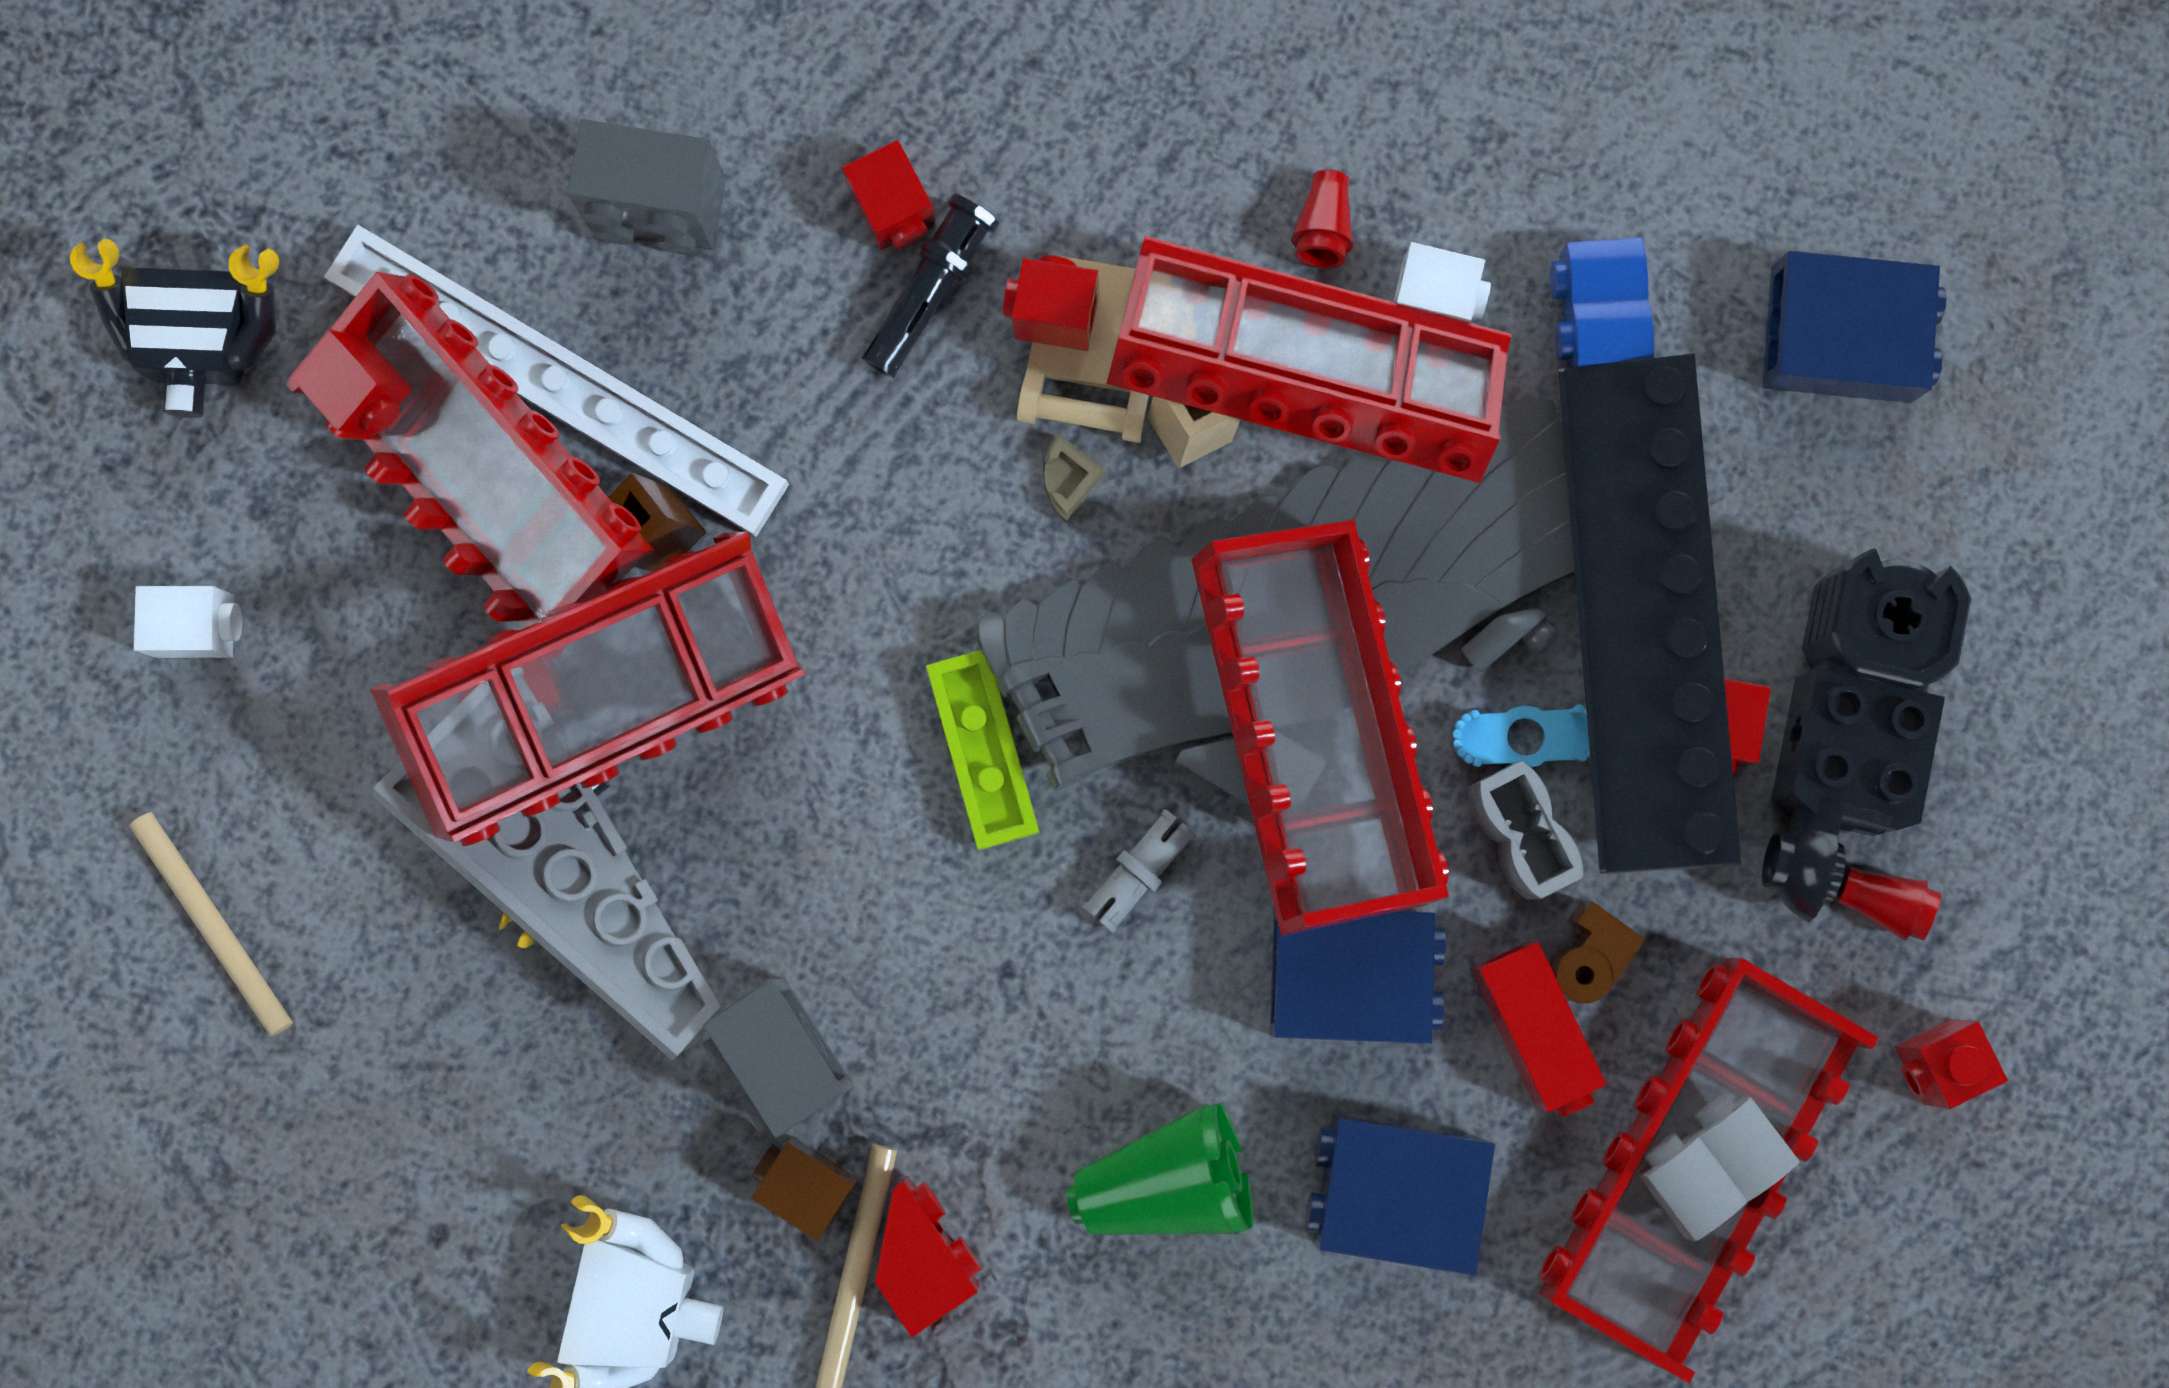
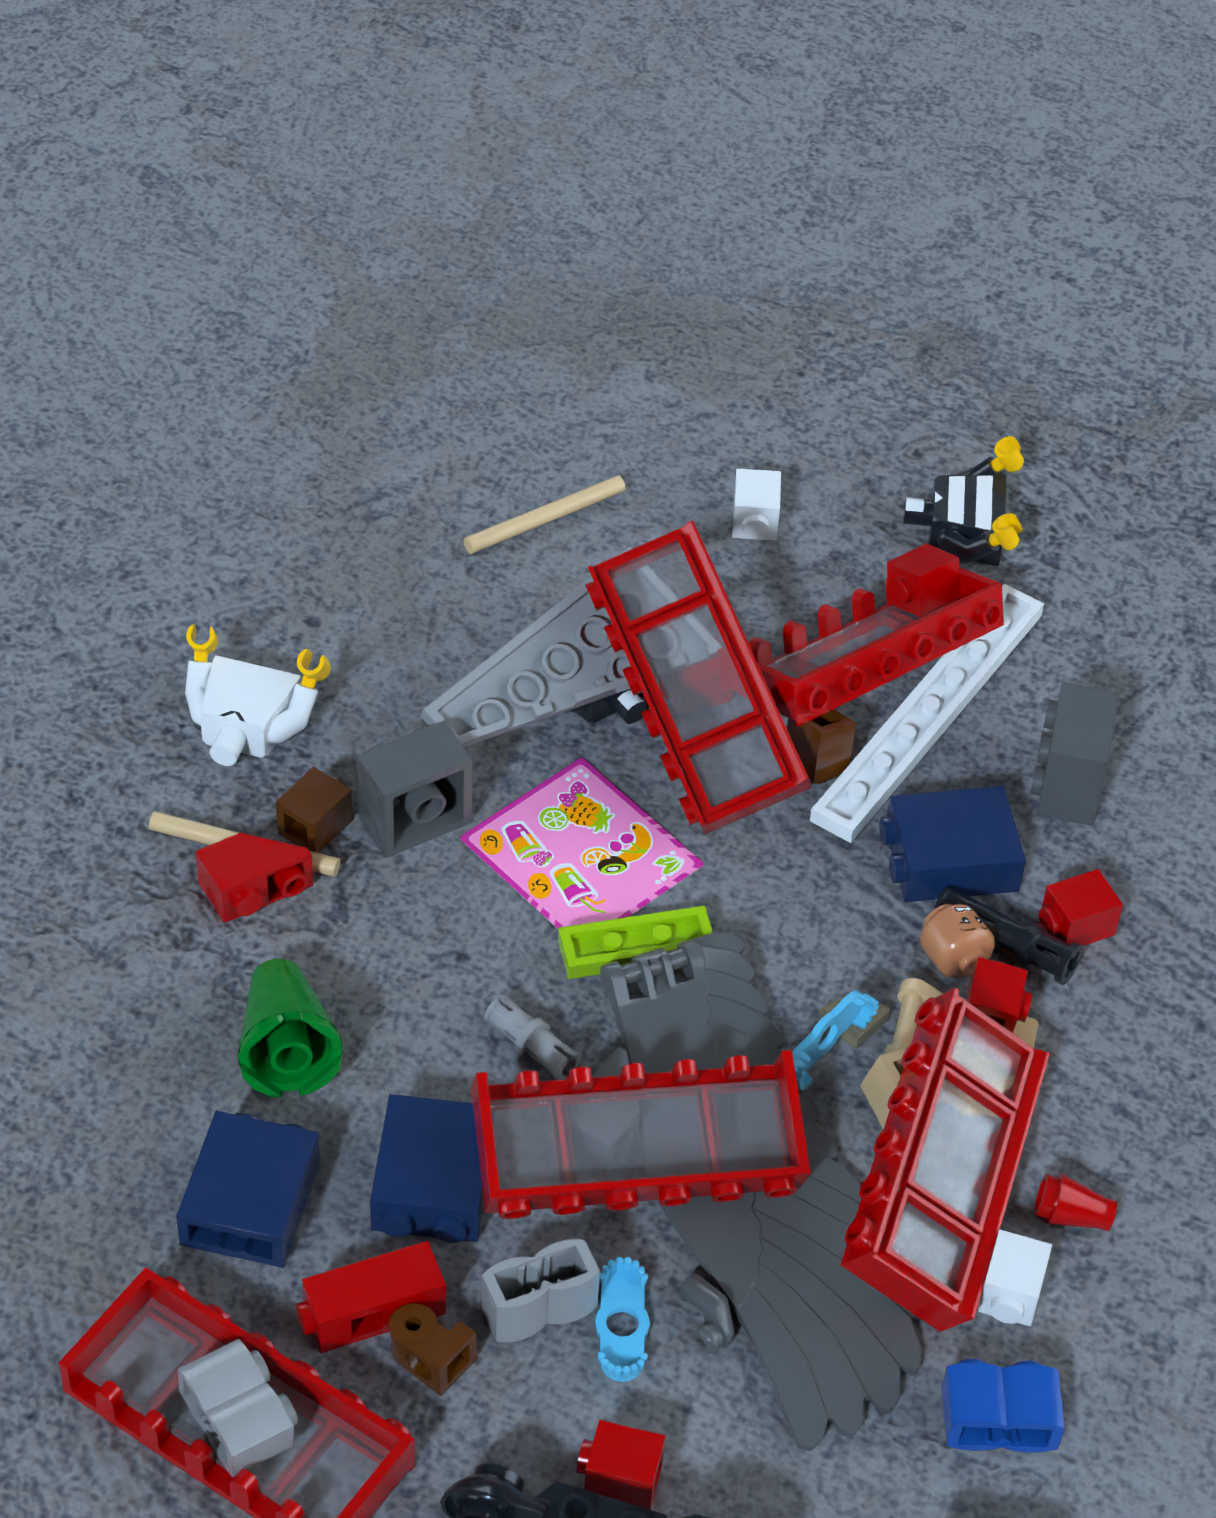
camera: 95 degrees right, 35 degrees down
black plate [1558,353,1741,875] -> none
none -> sticker [460,758,704,929]
none -> medium azure piece [792,990,879,1091]
none -> dark blue brick [879,786,1026,902]
none -> nougat head [920,904,995,979]

